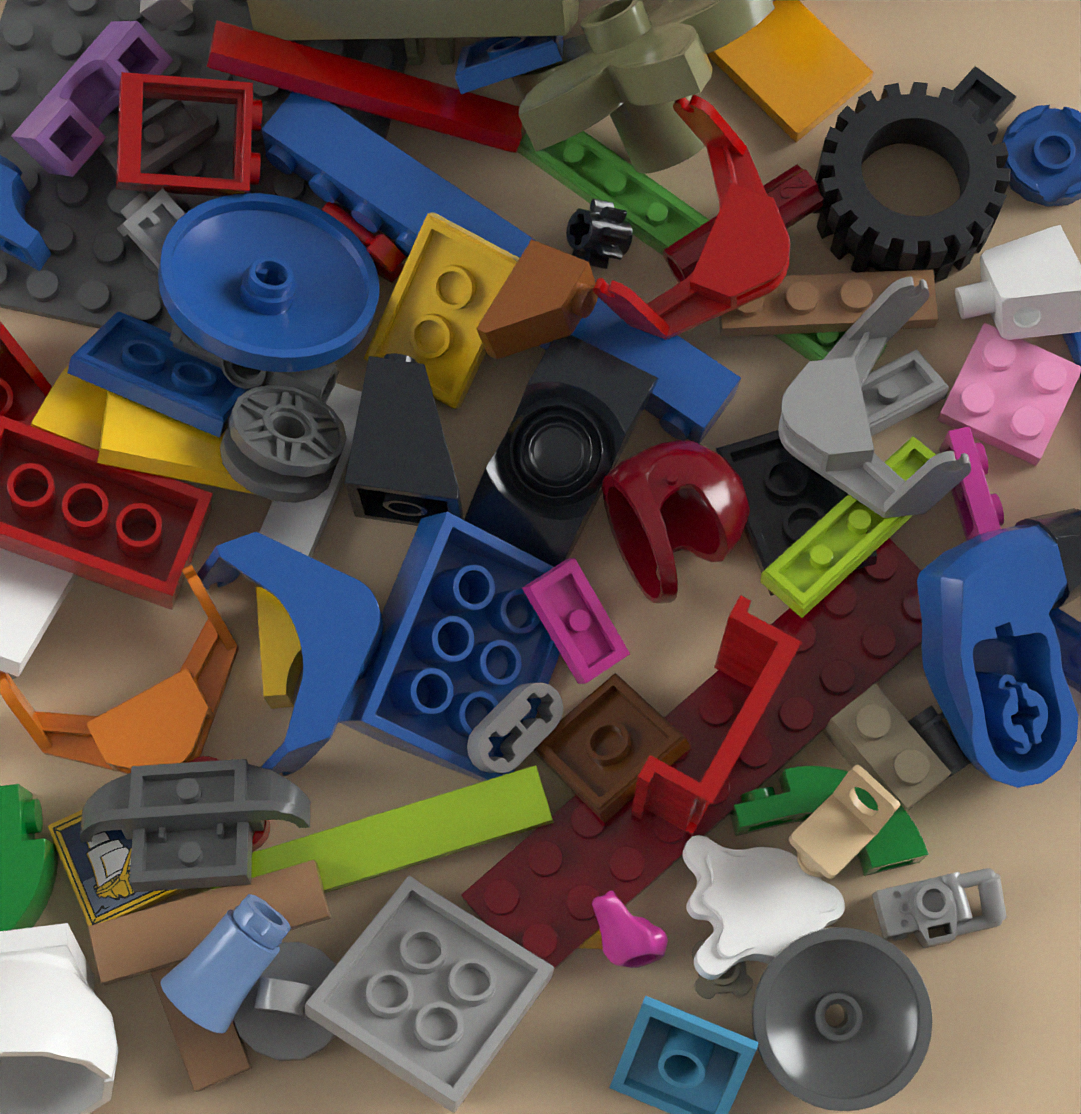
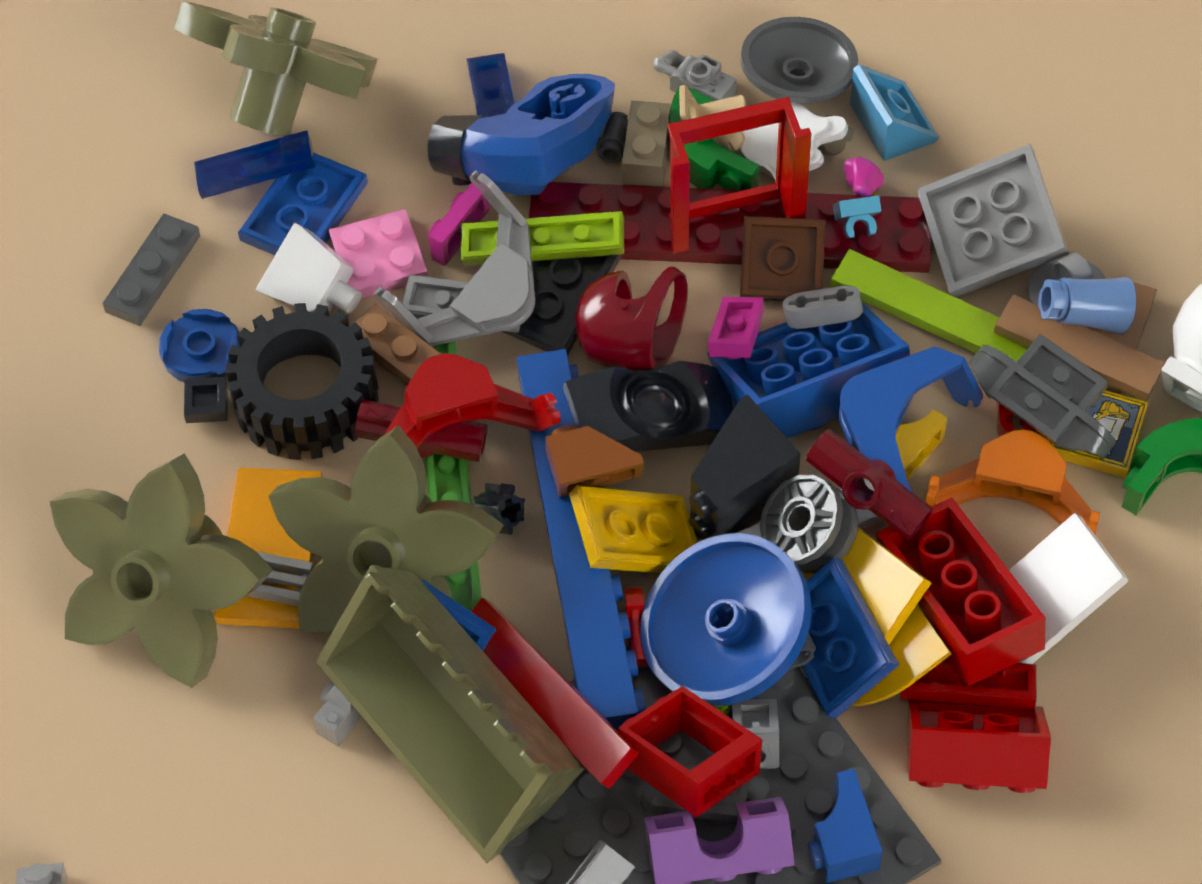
camera: 135 degrees left, 15 degrees down
none -> dark red piece [805,429,933,541]
none -> medium azure tile [833,195,881,239]

